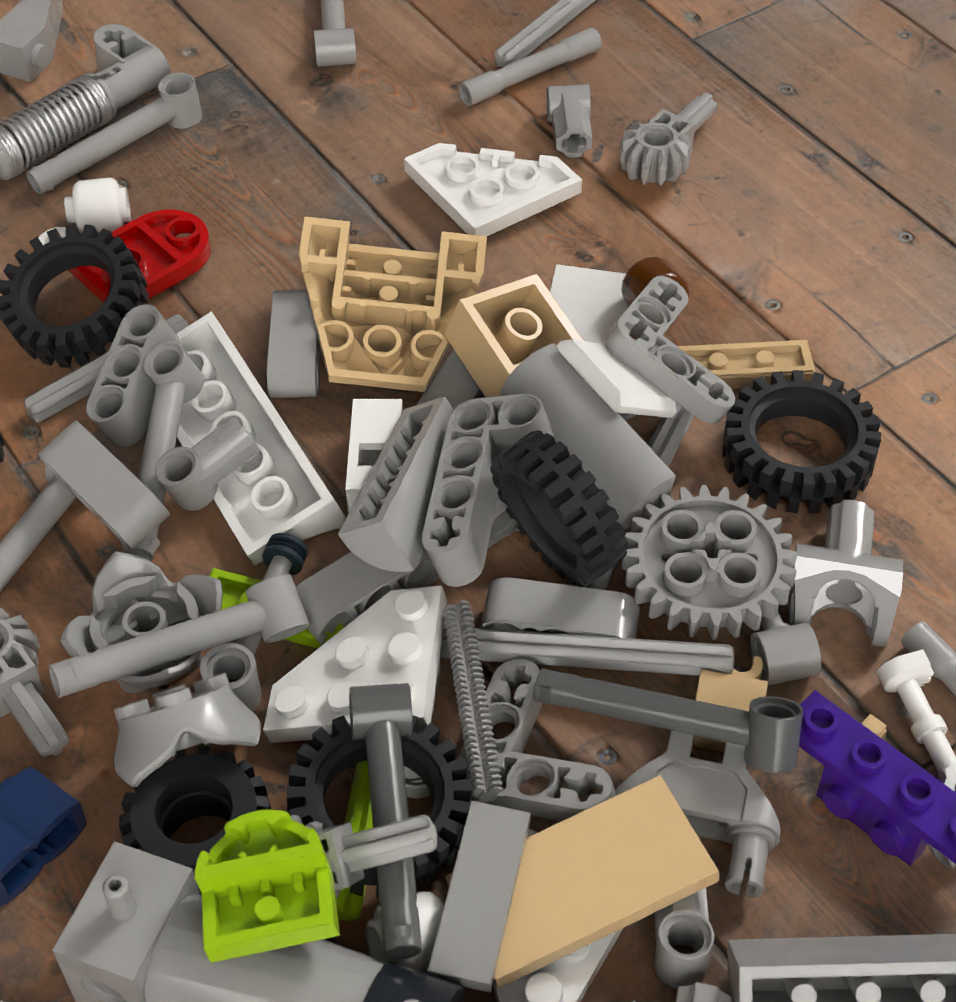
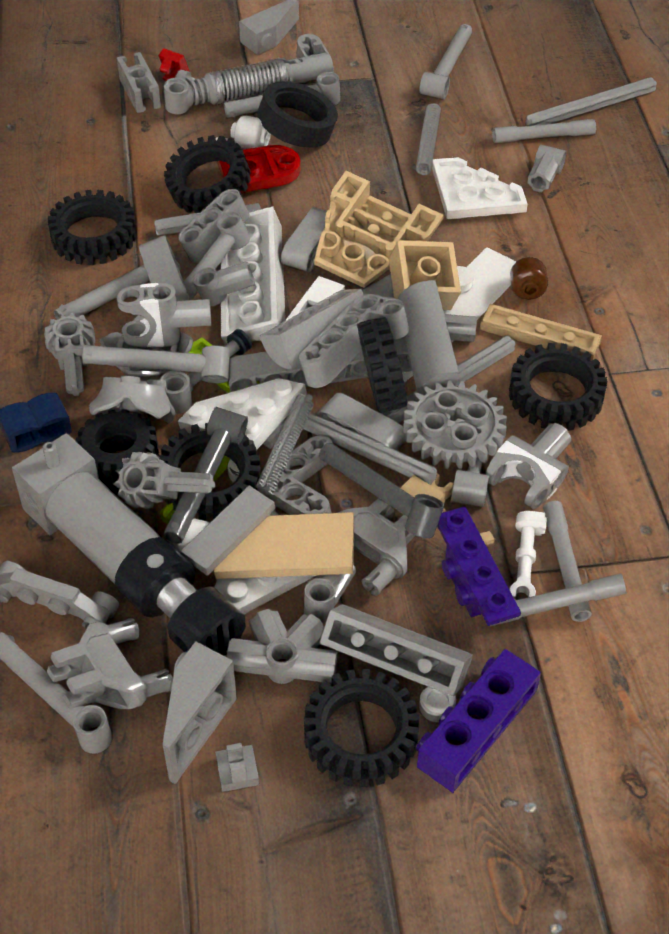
camera: 25 degrees right, 0 degrees up
lime slope [195,809,340,963] -> none
white tile [556,339,677,418] -> none
light grey beam [606,276,735,424] -> none
light grey gear [619,93,718,187] -> none
none -> light grey connector [117,283,211,347]
none -> black tyre [257,81,338,148]
none -> light grey piece [416,103,441,175]

